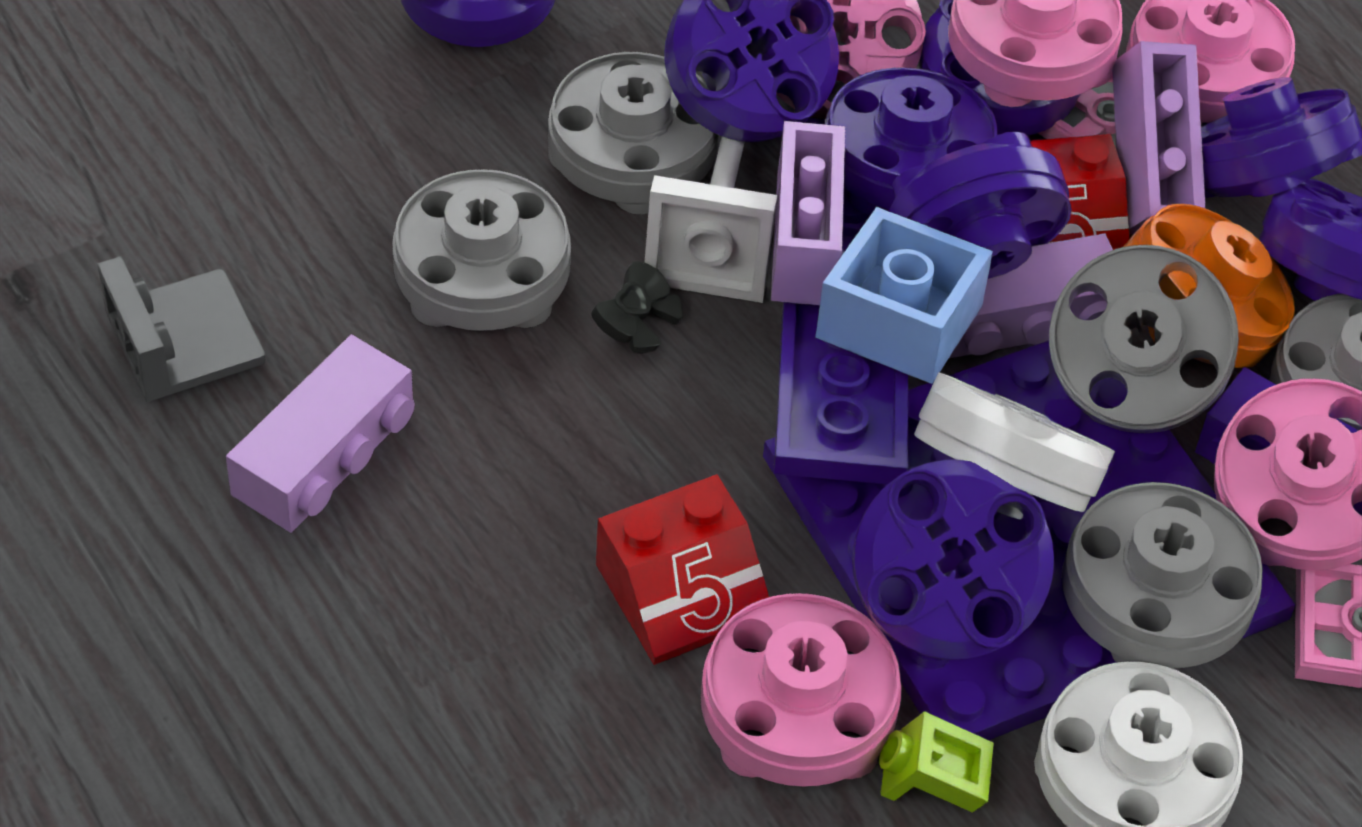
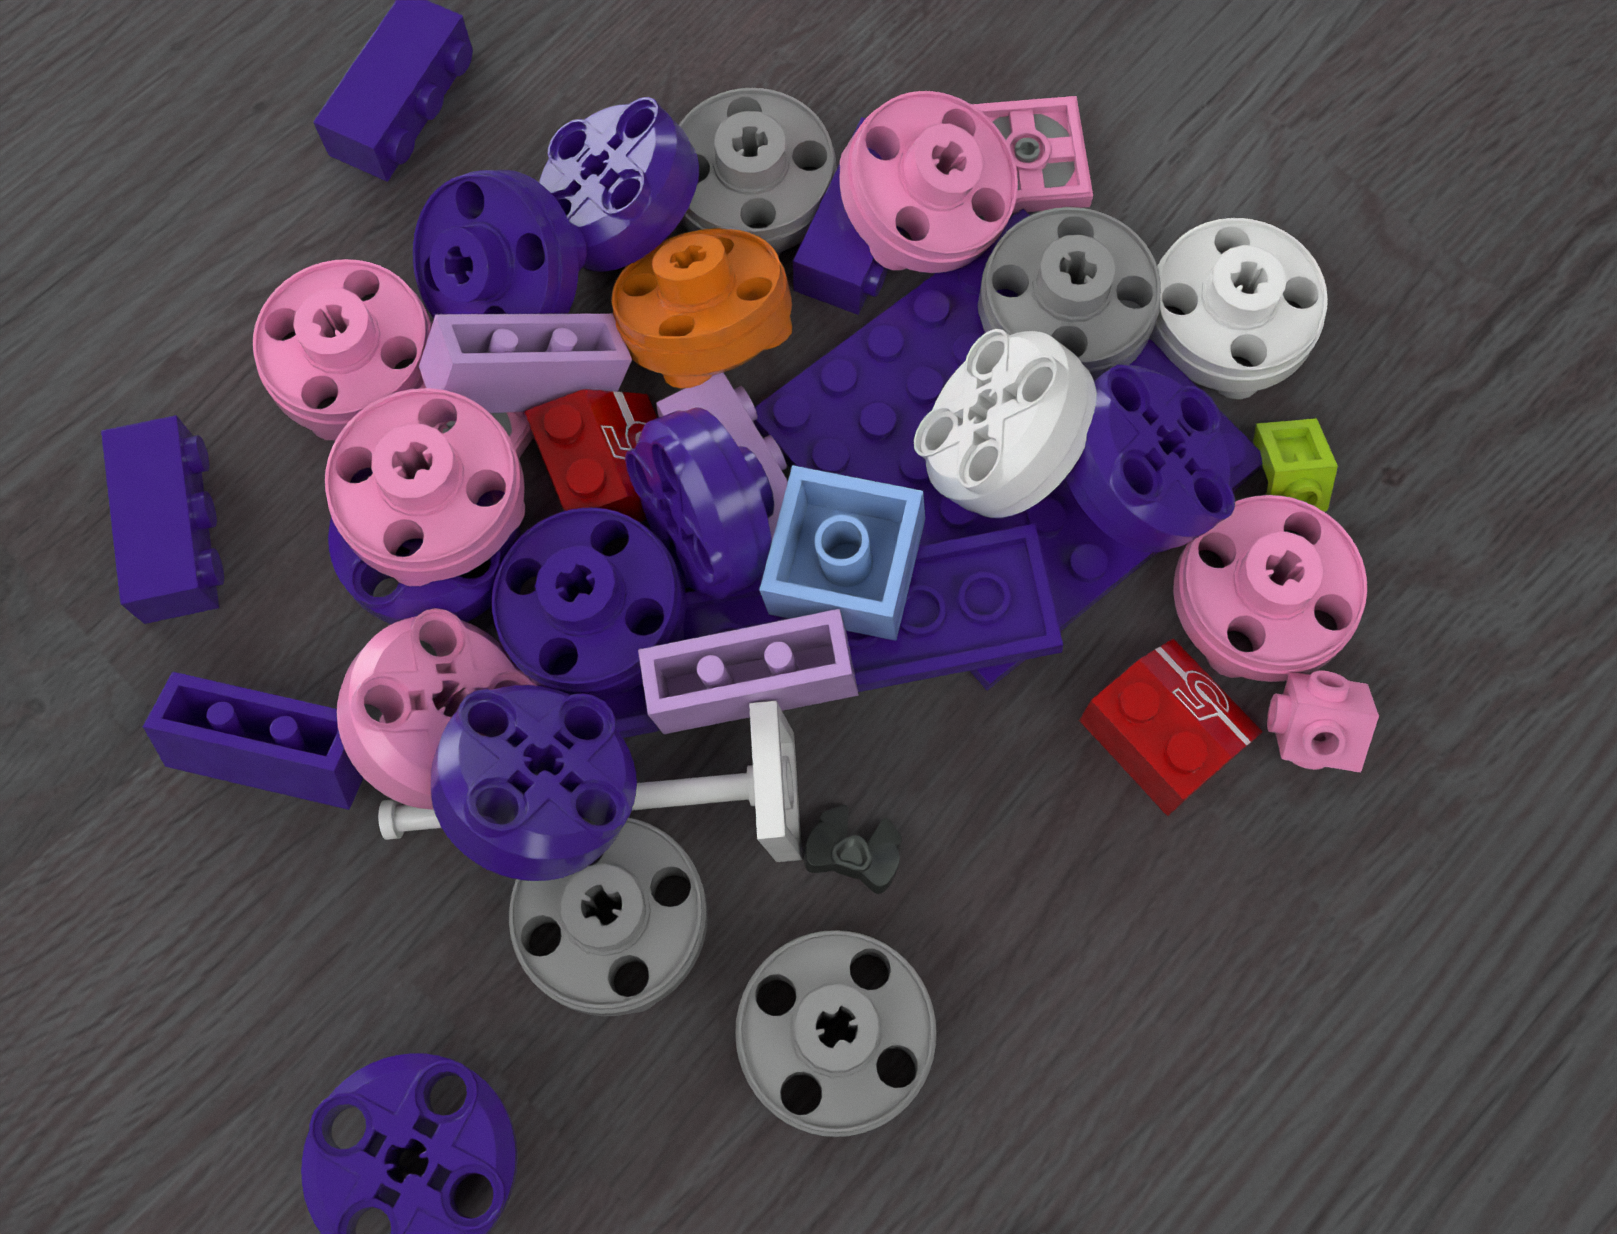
camera: 100 degrees left, 20 degrees up
lavender brick [226,334,415,533] -> none
light grey piece [1049,245,1239,433] -> none
none -> bright pink brick [1267,671,1379,773]

